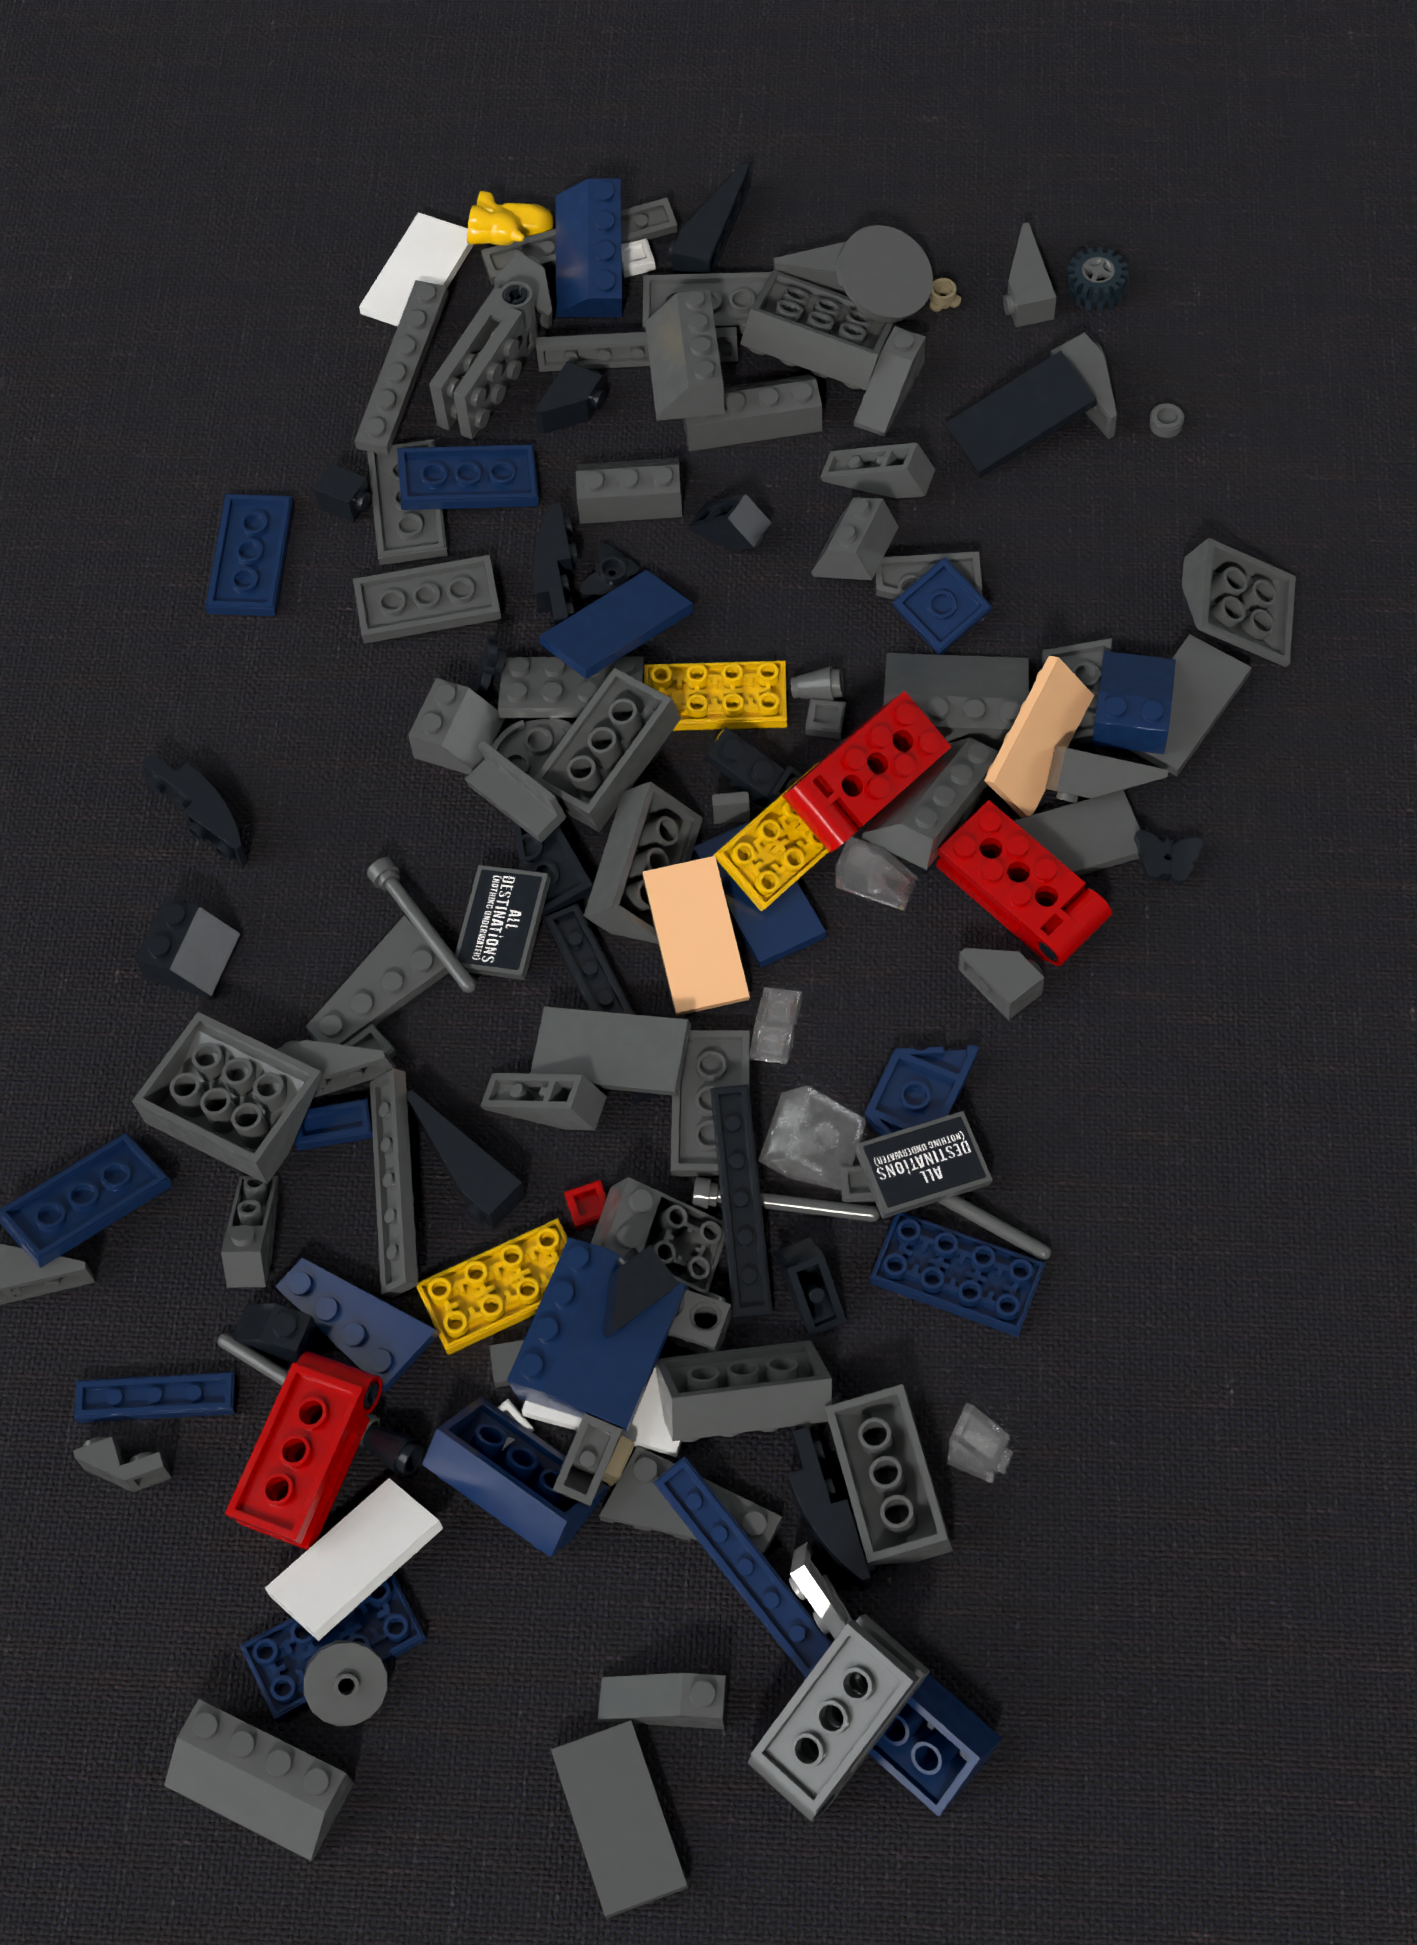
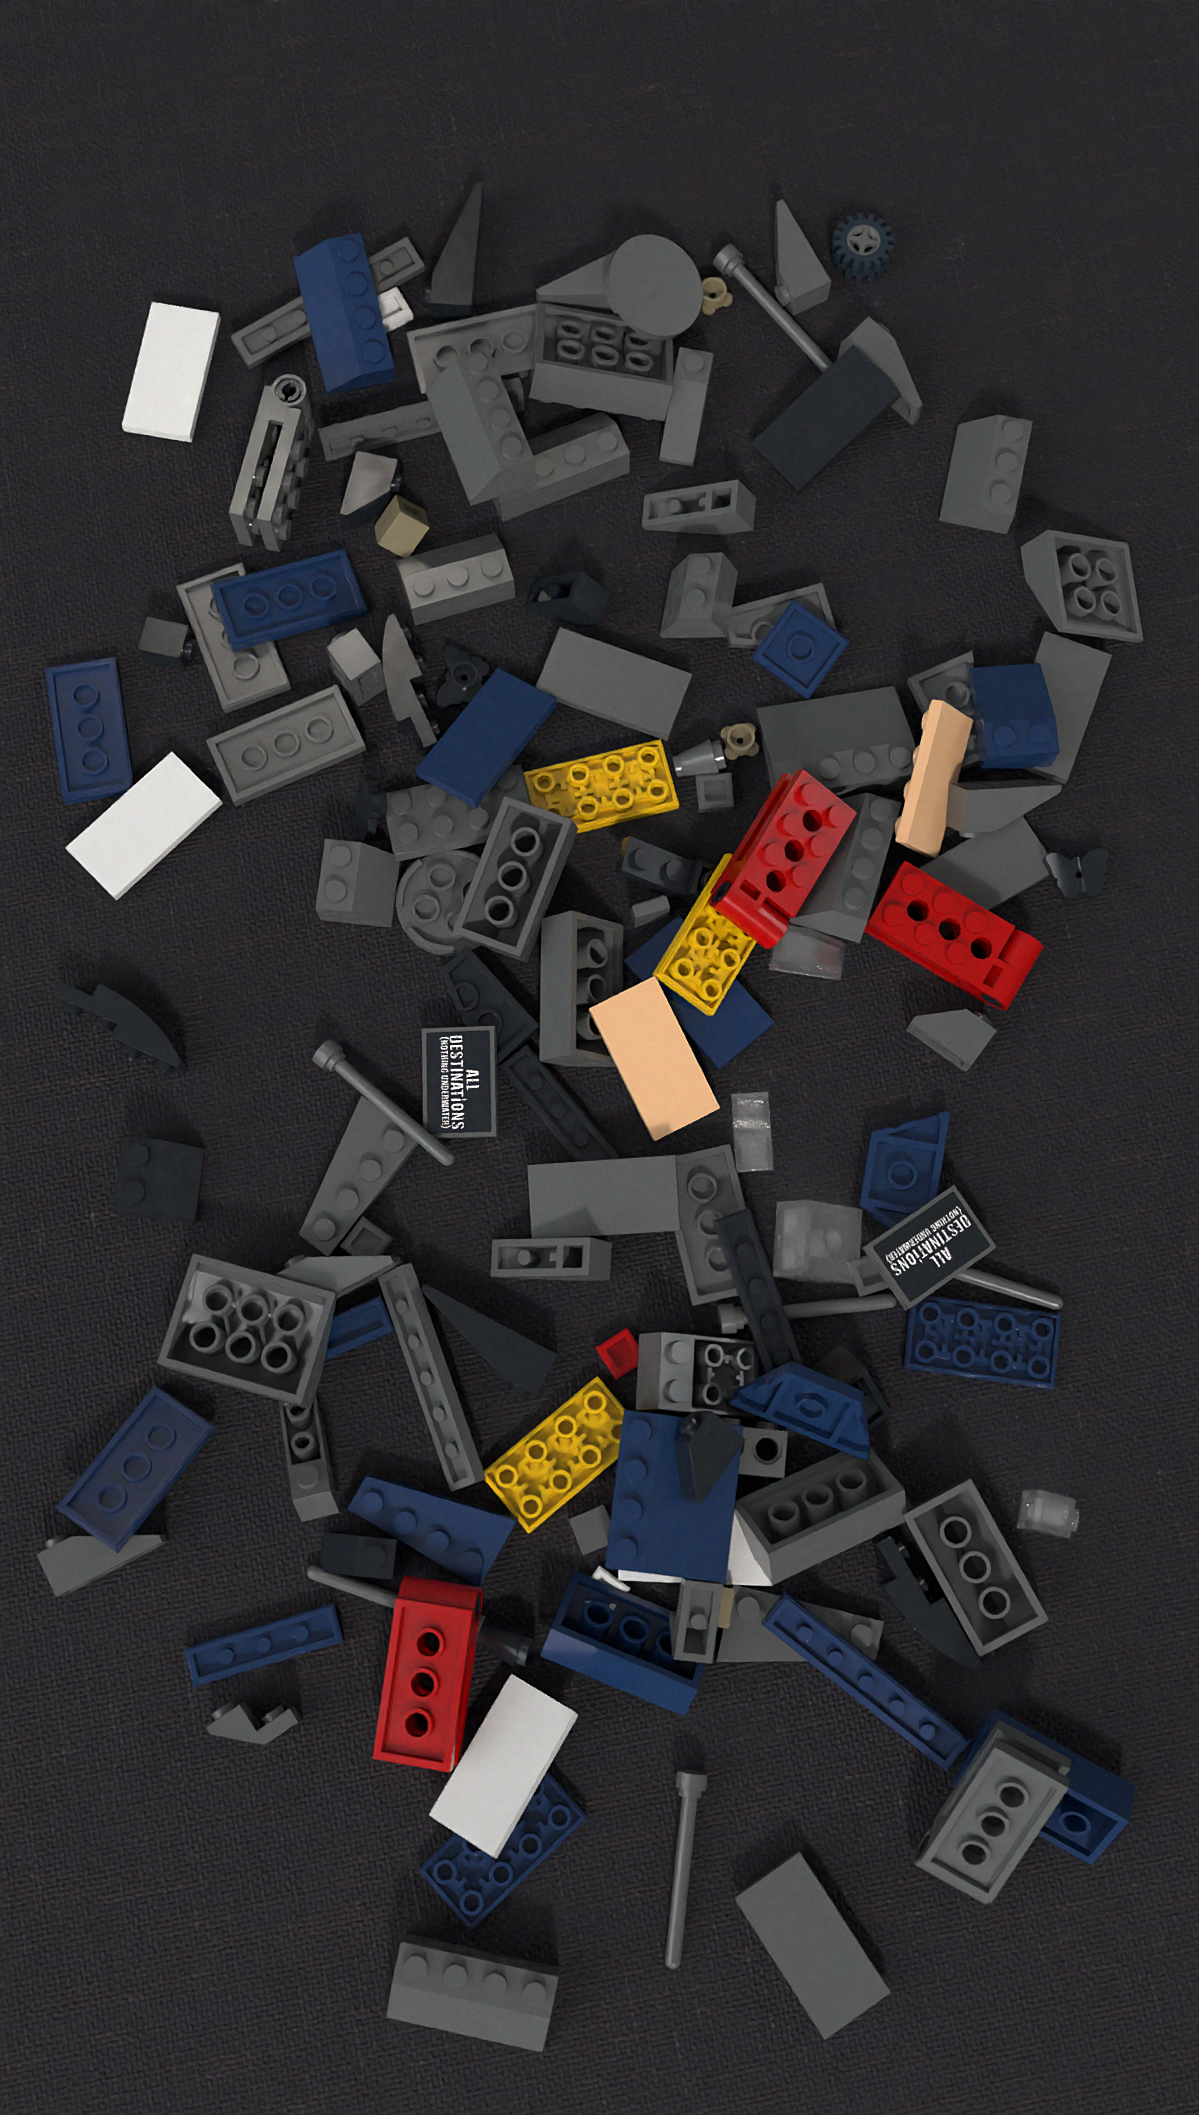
camera: 20 degrees left, 15 degrees up
dark grey plate [303,1640,387,1726] -> none
dark grey plate [354,280,449,455] -> none
dark grey panel [465,740,567,843] -> none
yellow animal [467,191,554,246] -> none
dark grey slope [494,250,552,330] -> none
dark grey slope [598,1673,727,1729] -> none
light grey wing [789,1542,852,1639] -> none
dark grey tile [1149,403,1184,438] -> none
none -> white tile [66,752,222,901]
none -> dark grey brick [326,628,386,707]
none -> dark tan panel [374,494,430,558]
none -> dark grey tile [536,627,692,741]
none -> dark grey piece [665,1769,708,1969]
none -> dark grey piece [713,244,833,372]
none -> dark tan plate [721,723,759,760]
none -> dark blue wing [730,1361,871,1461]
none -> dark grey slope [939,414,1033,534]

